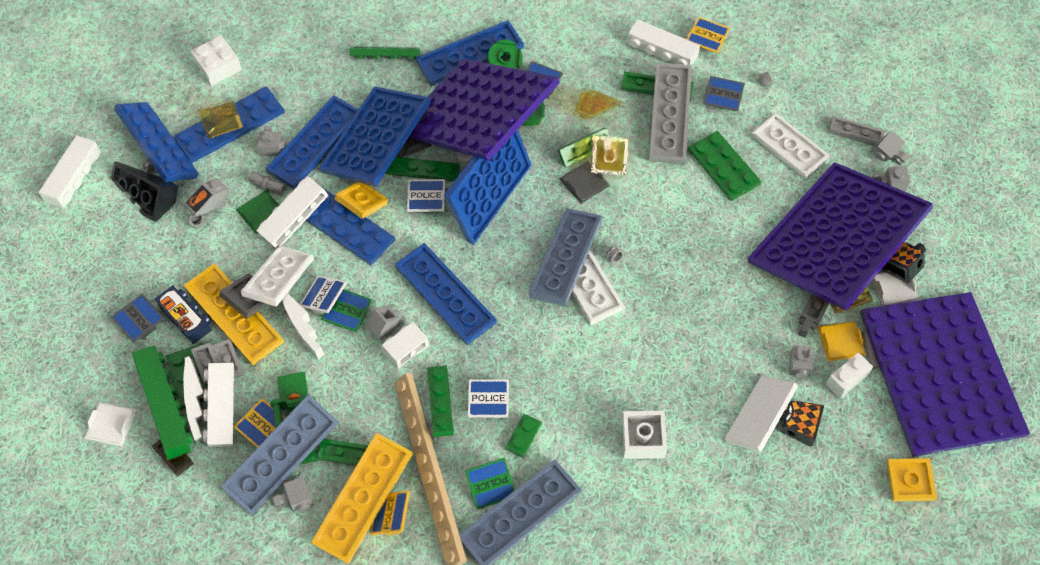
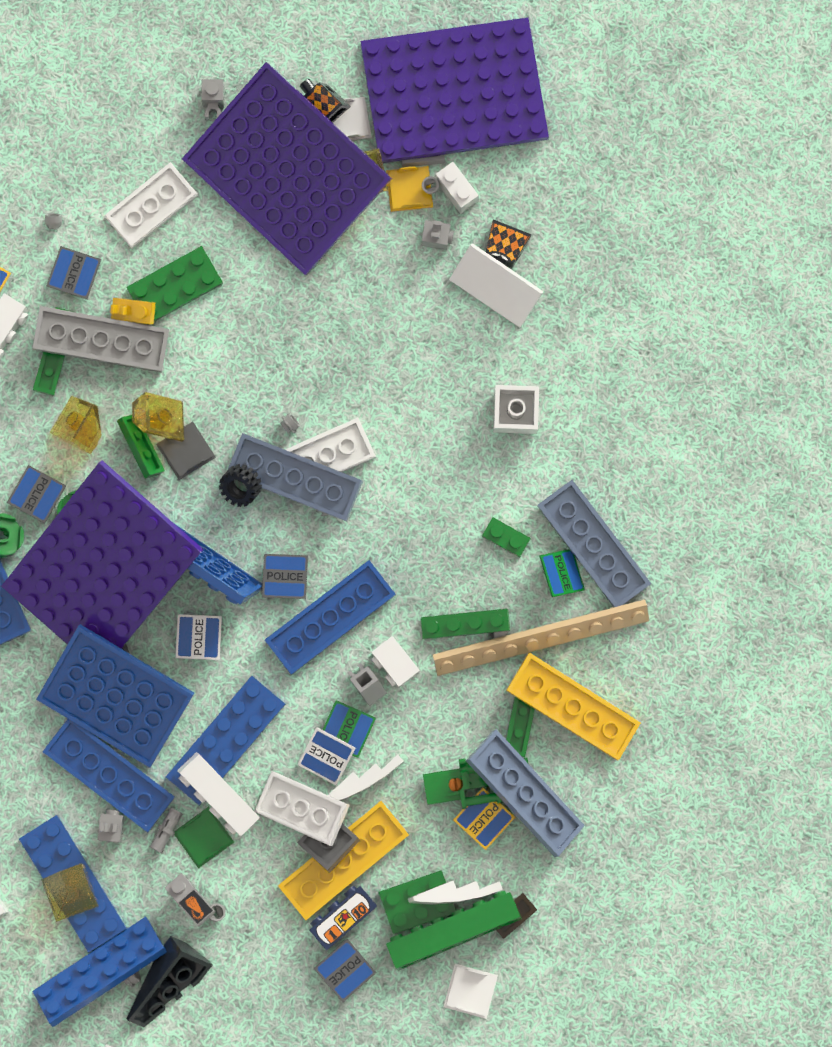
camera: 95 degrees left, 20 degrees up
light grey slope [191,339,244,385] -> none
white brick [203,363,234,447] -> none
light grey brick [272,476,314,512] -> none
yellow plate [335,182,388,219] -> none
piece [370,490,410,535] -> none
green plate [385,157,460,182] -> none
piece [468,380,509,418] -> none
dark grey hinge [798,295,829,338] -> none
light grey tile [828,116,886,146] -> none
light grey brick [872,130,909,165] -> none
yellow plate [886,458,937,502] -> none
none -> yellow plate [110,298,156,324]
none -> black tyre [219,464,262,507]
none -> piece [262,554,308,599]
none -> light grey hinge [422,176,439,194]

